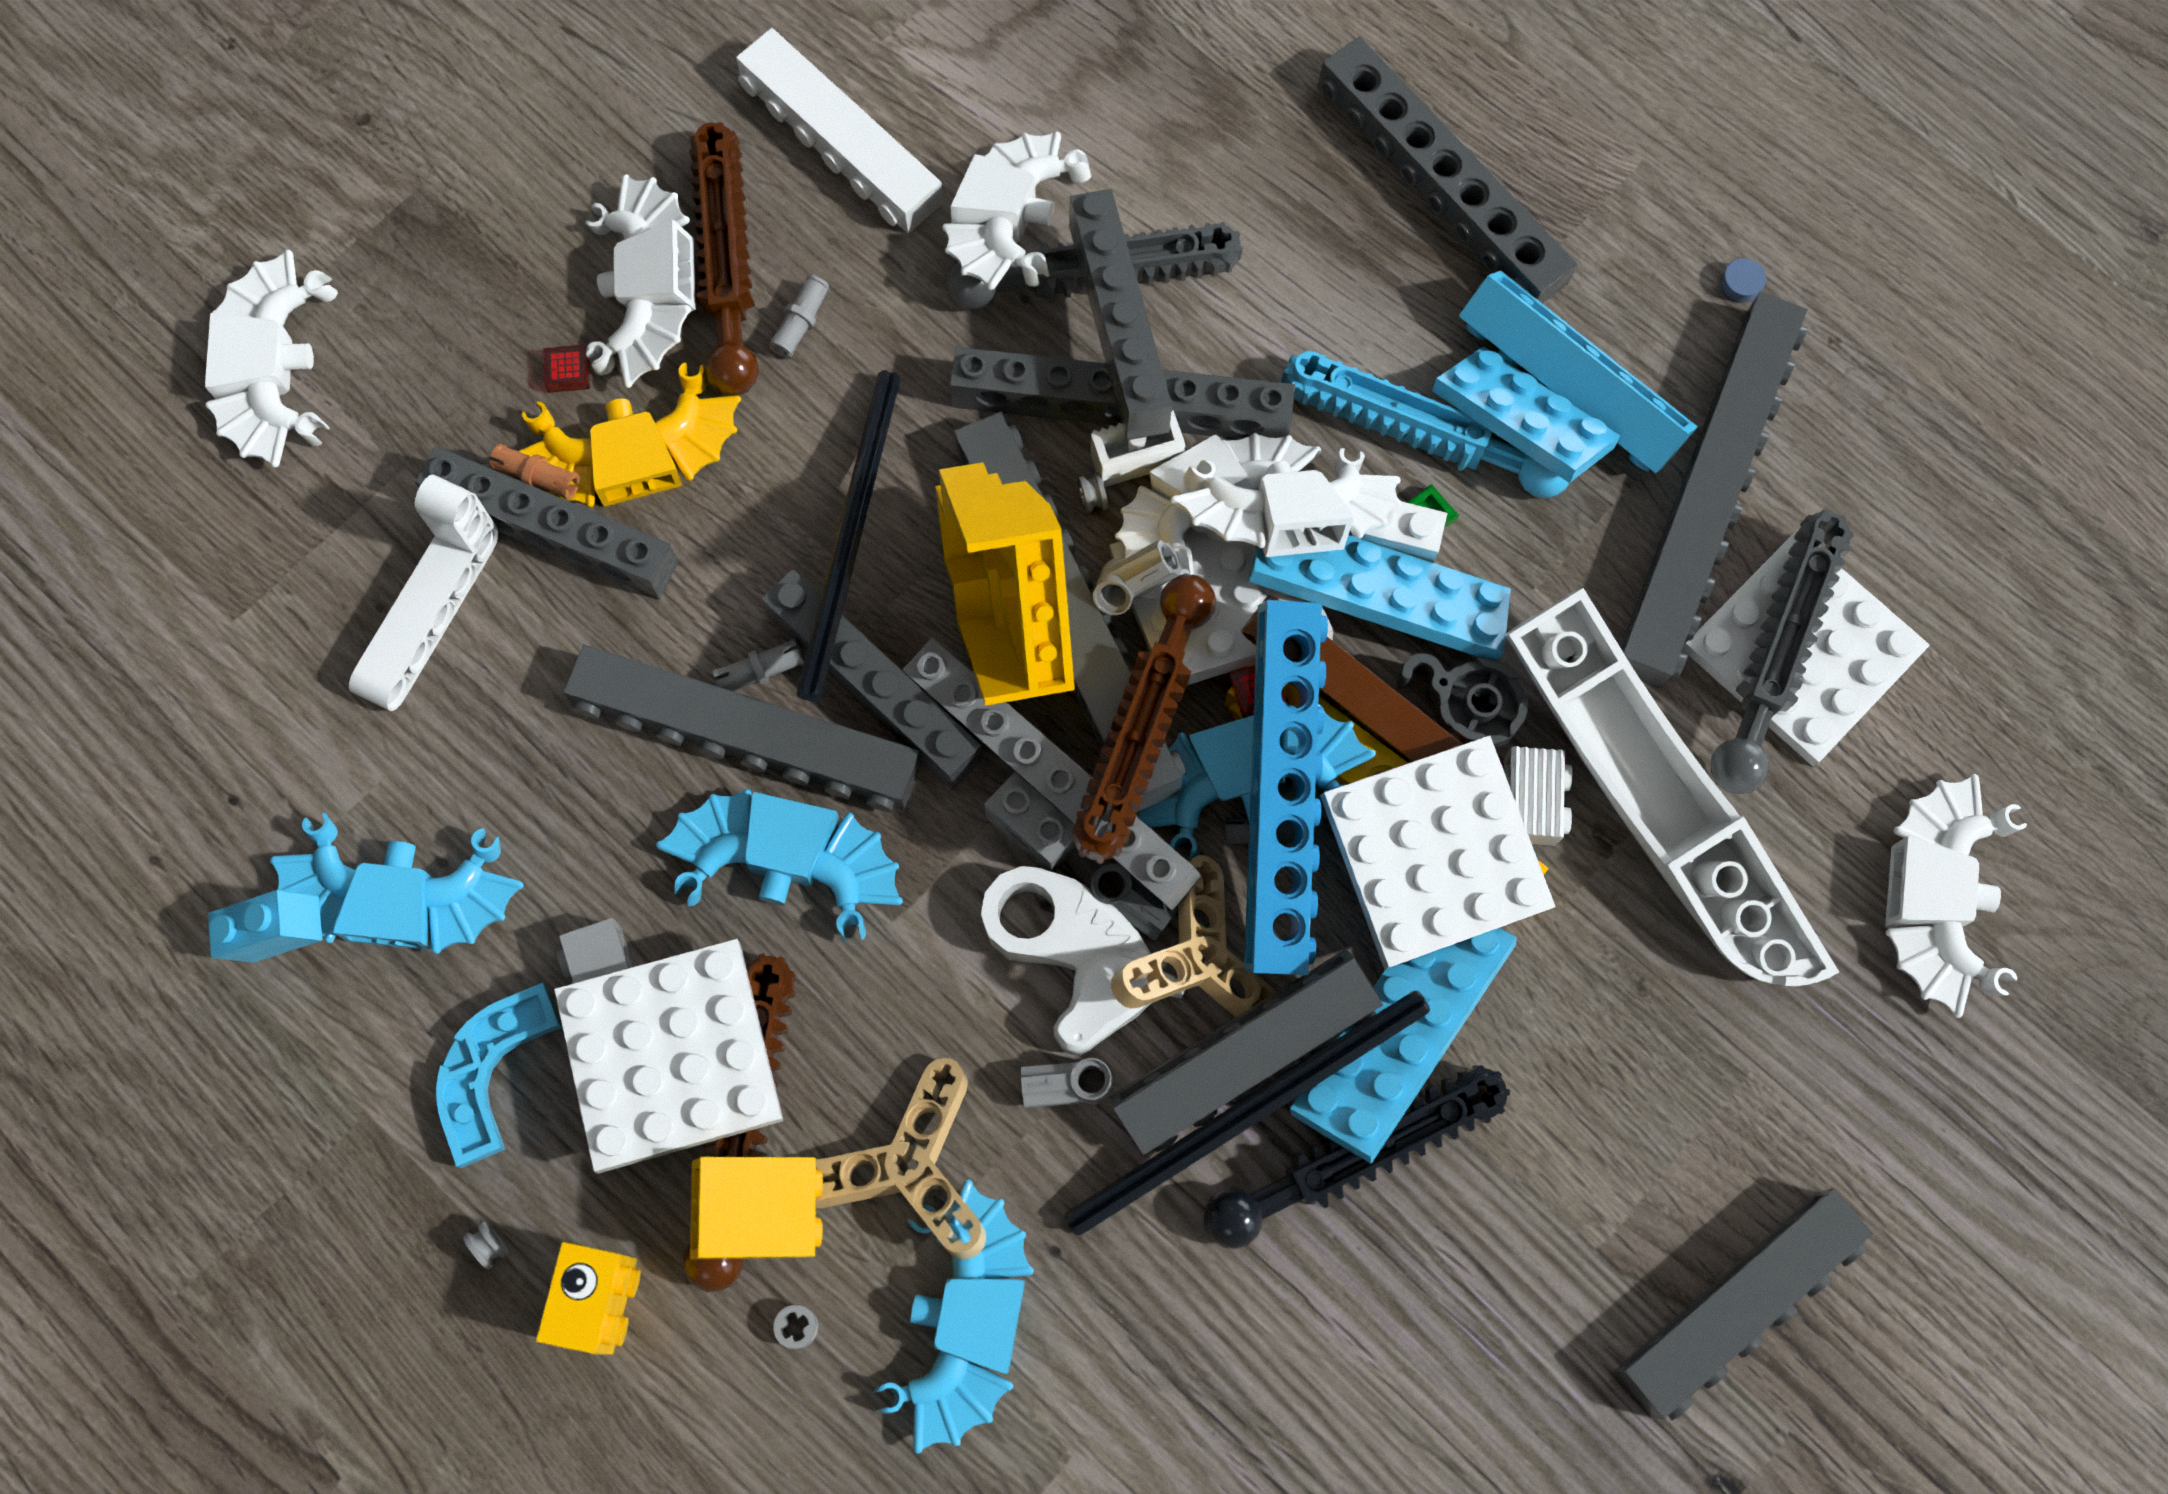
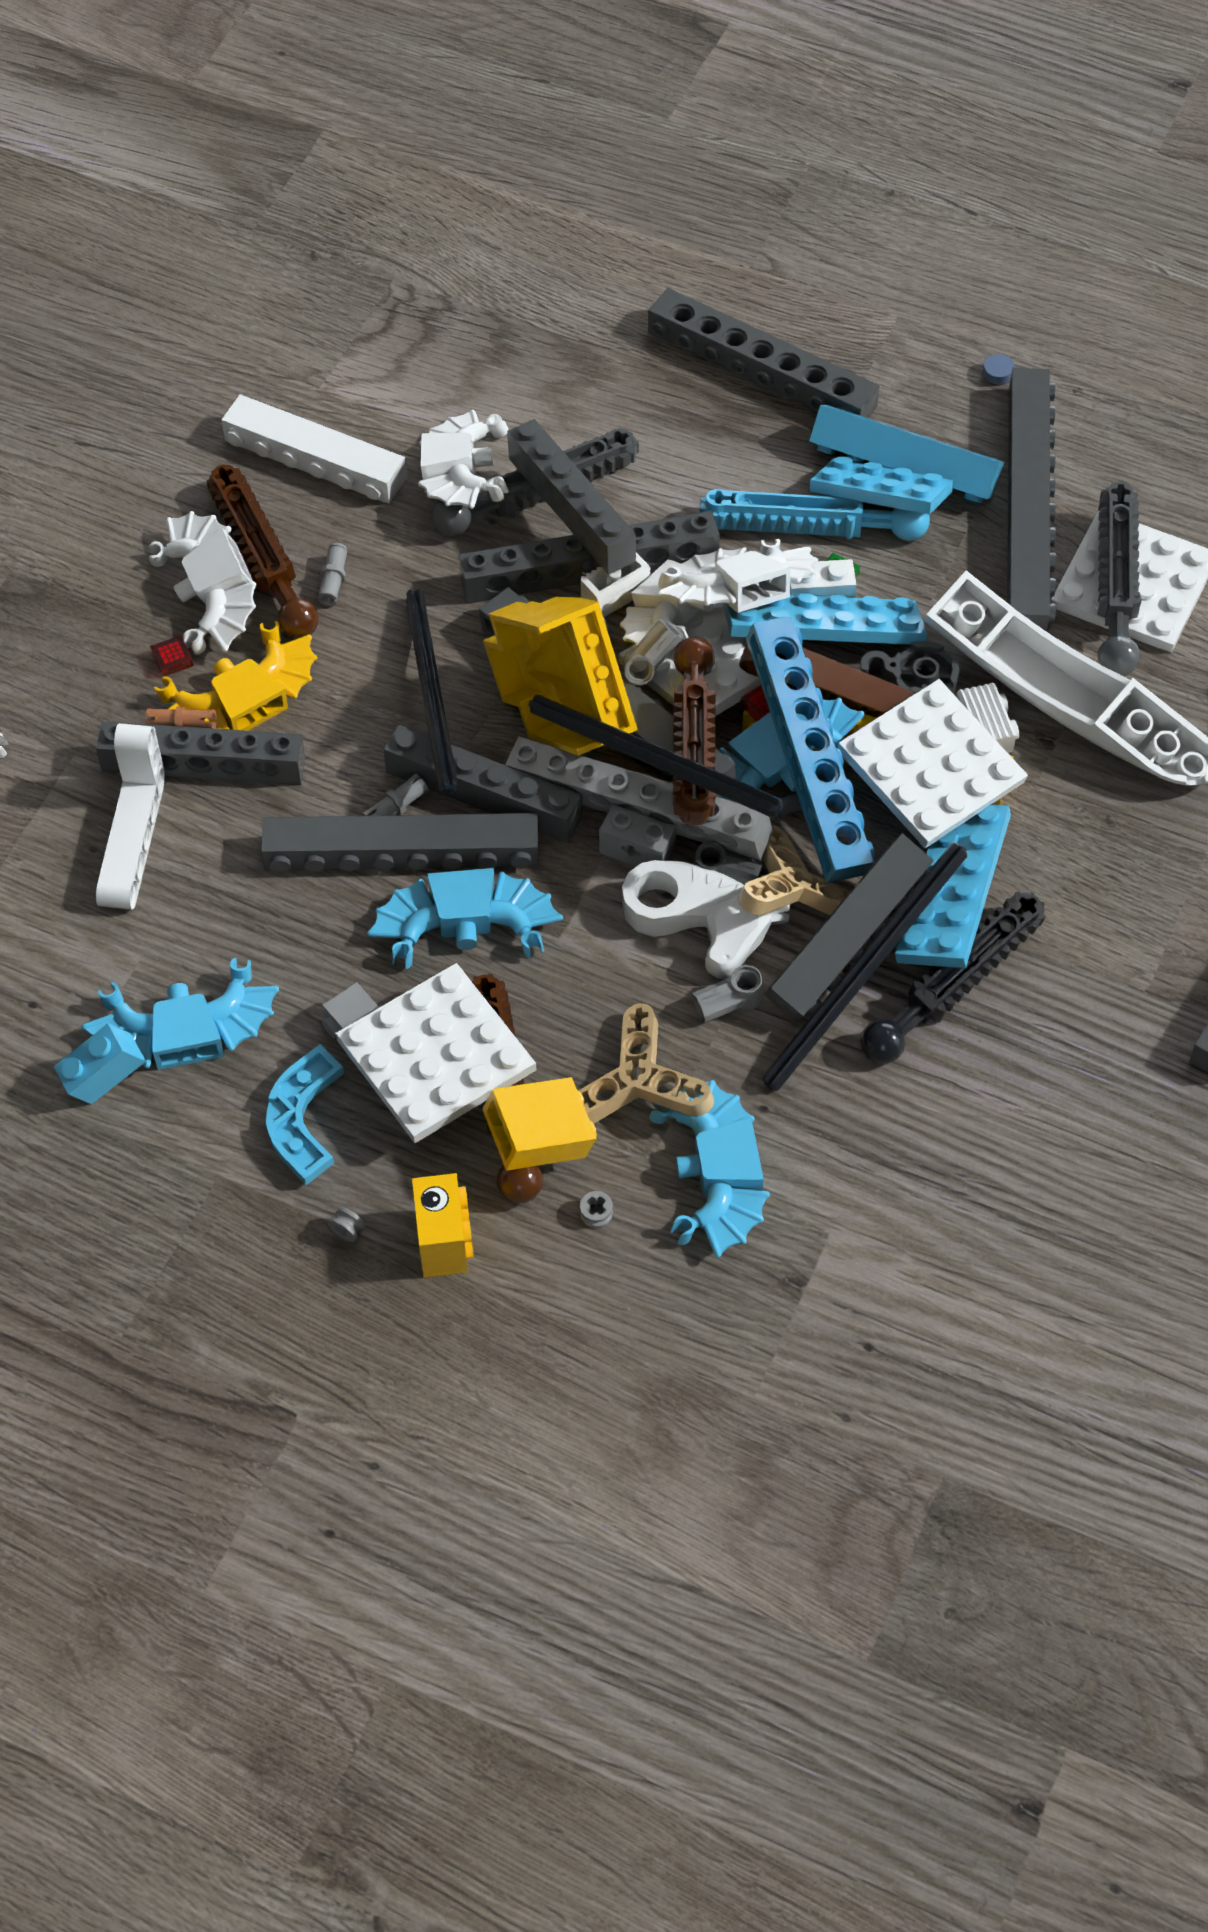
camera: 15 degrees left, 15 degrees down
none -> black axle [528,694,783,818]

